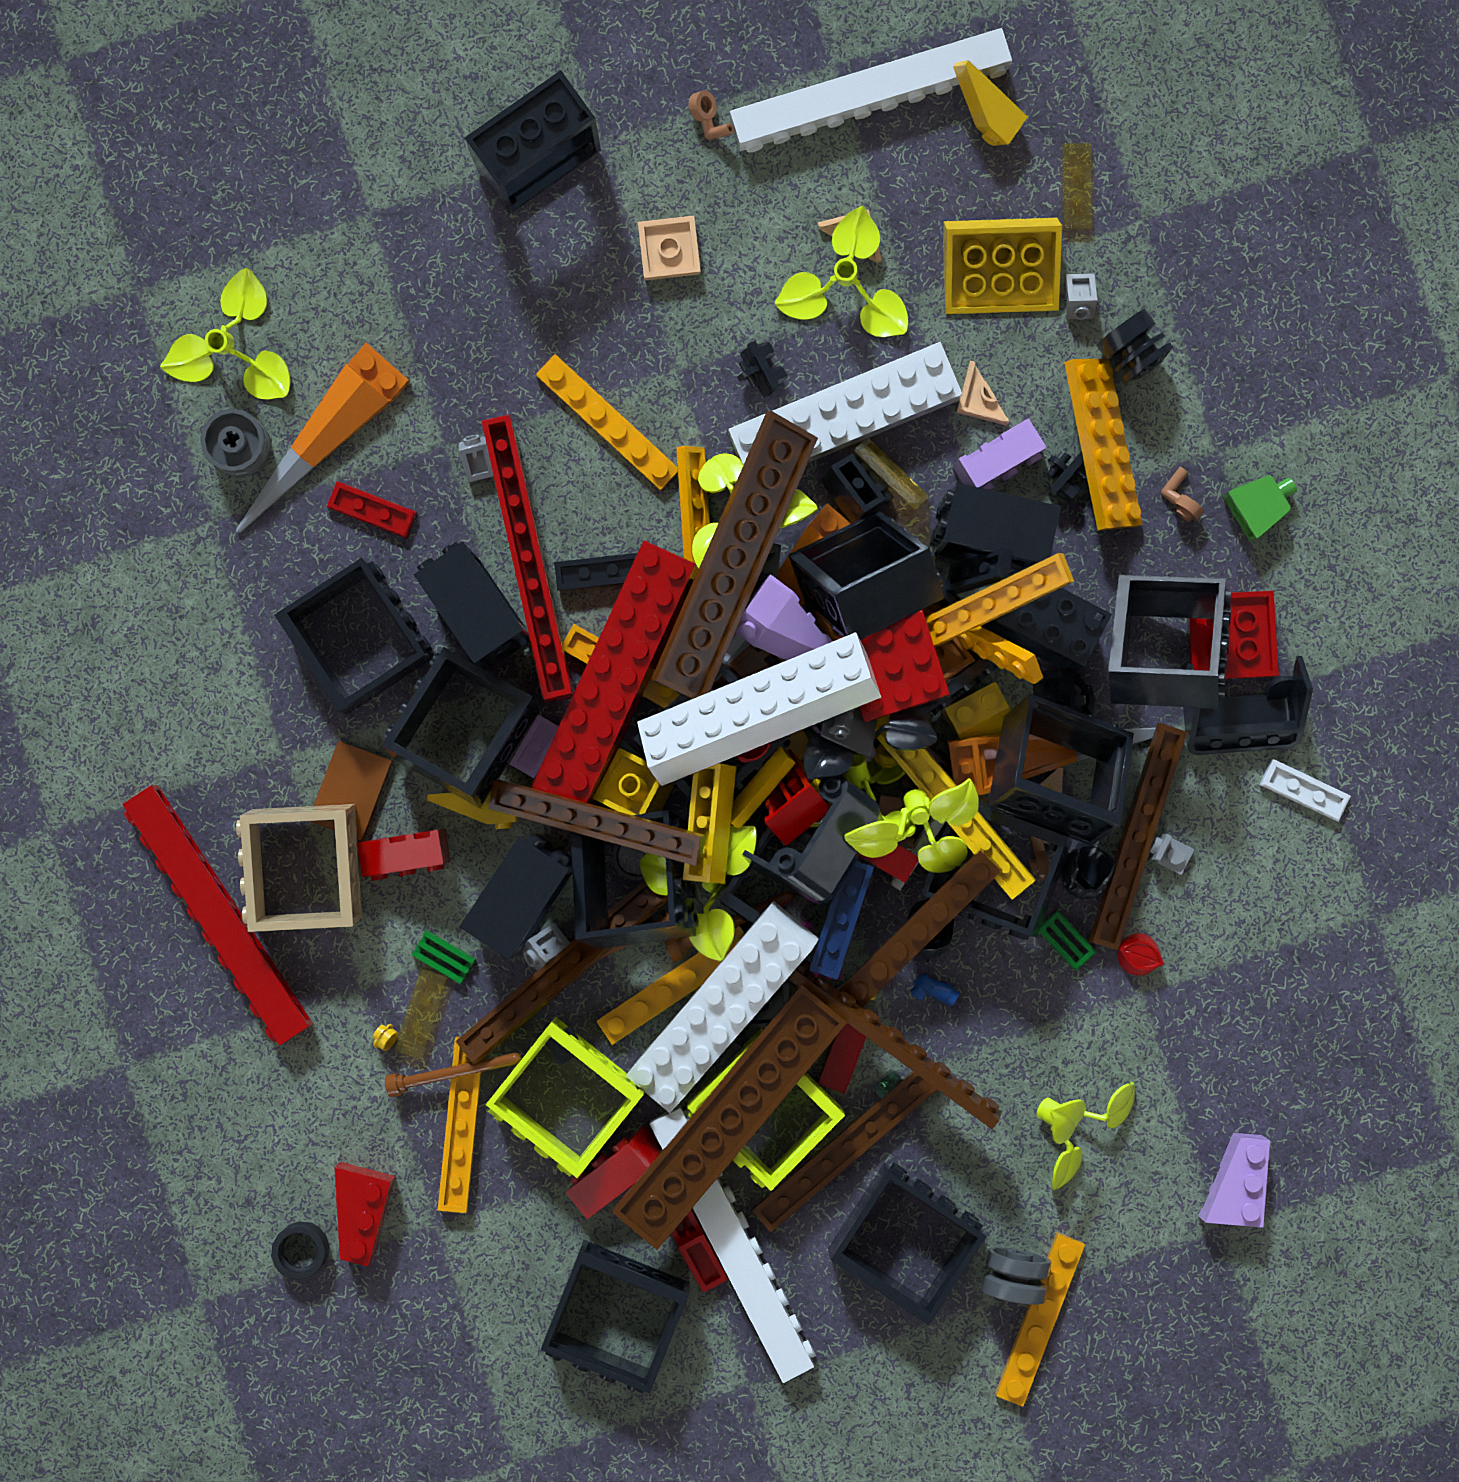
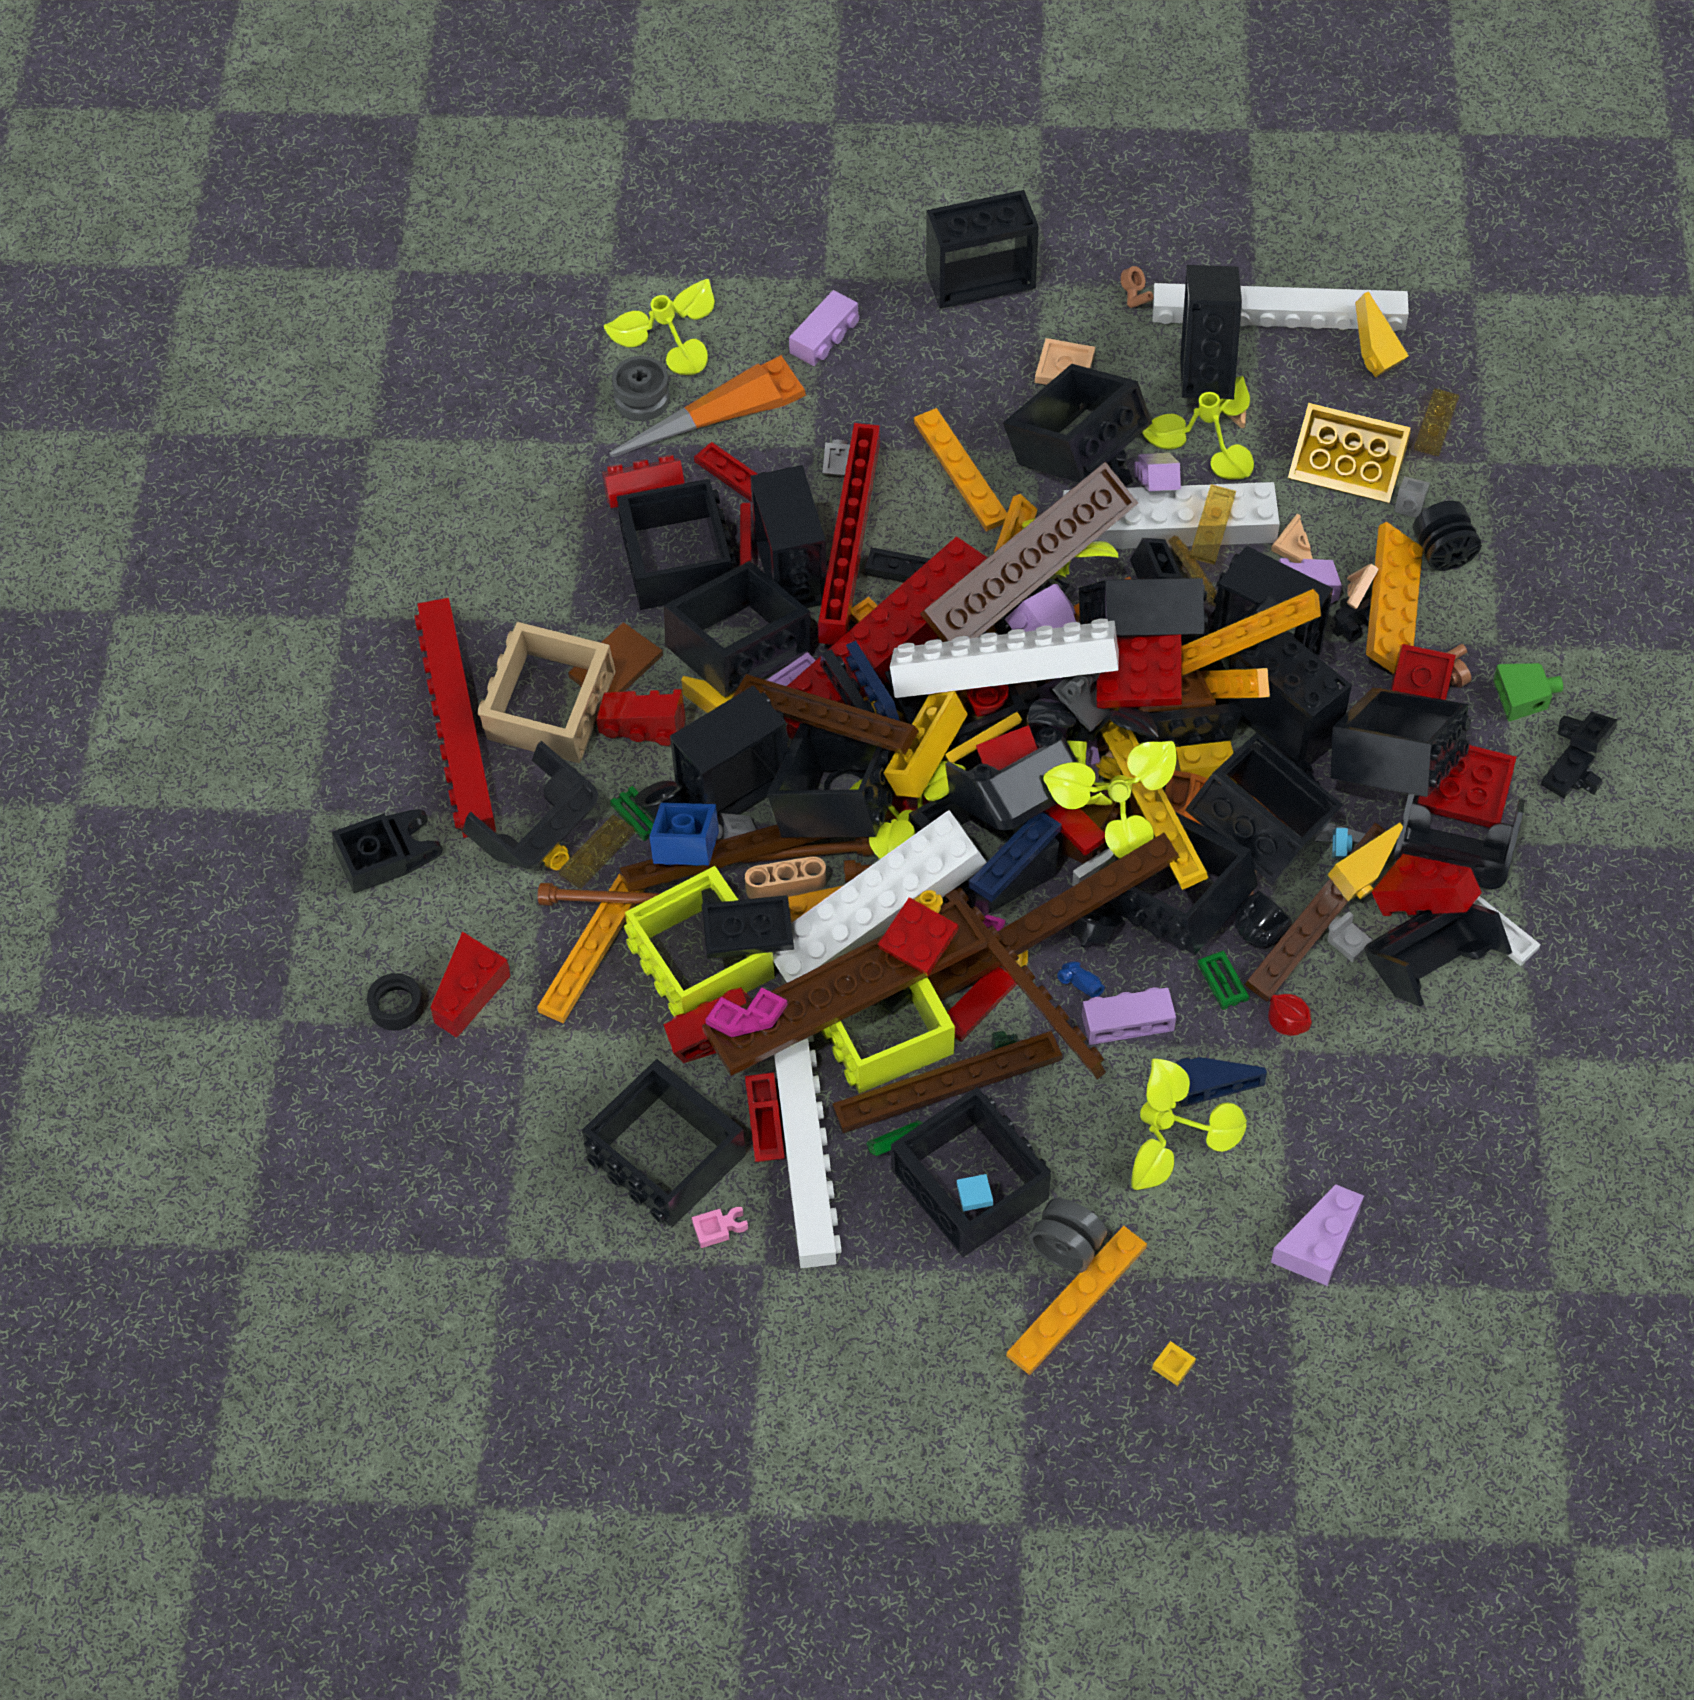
camera: 25 degrees right, 30 degrees down
none -> black brick [332,809,443,894]
none -> black windscreen [462,741,598,869]
none -> red wedge [602,455,685,508]
none -> black piece [634,780,685,819]
none -> blue brick [649,803,719,866]
none -> bright pink plate [692,1207,748,1248]
none -> black tile [702,895,794,959]
none -> dark pink tile [706,987,787,1037]
none -> red tile [740,503,752,565]
none -> light nougat beam [745,857,826,899]
none -> lavender brick [789,290,859,366]
none -> black plate [820,649,875,713]
none -> dark blue plate [845,641,900,721]
none -> green tile [866,1120,923,1156]
none -> red plate [878,897,959,976]
none -> yellow plate [915,890,943,913]
none -> medium azure tile [956,1174,993,1211]
none -> black window [1003,364,1152,483]
none -> lavender brick [1082,987,1176,1045]
none -> lavender brick [1134,453,1181,491]
none -> yellow plate [1152,1341,1196,1386]
none -> dark blue slope [1175,1057,1267,1107]
none -> black window [1180,265,1242,399]
none -> clear yellow tile [1189,484,1236,565]
none -> yellow slope [1328,823,1403,901]
none -> medium azure plate [1332,828,1352,858]
none -> light nougat tile [1347,564,1378,609]
none -> black windscreen [1364,904,1513,1007]
none -> red wedge [1372,854,1482,916]
none -> red plate [1390,644,1456,700]
none -> black hinge [1540,745,1603,799]
none -> black hinge [1558,712,1617,753]

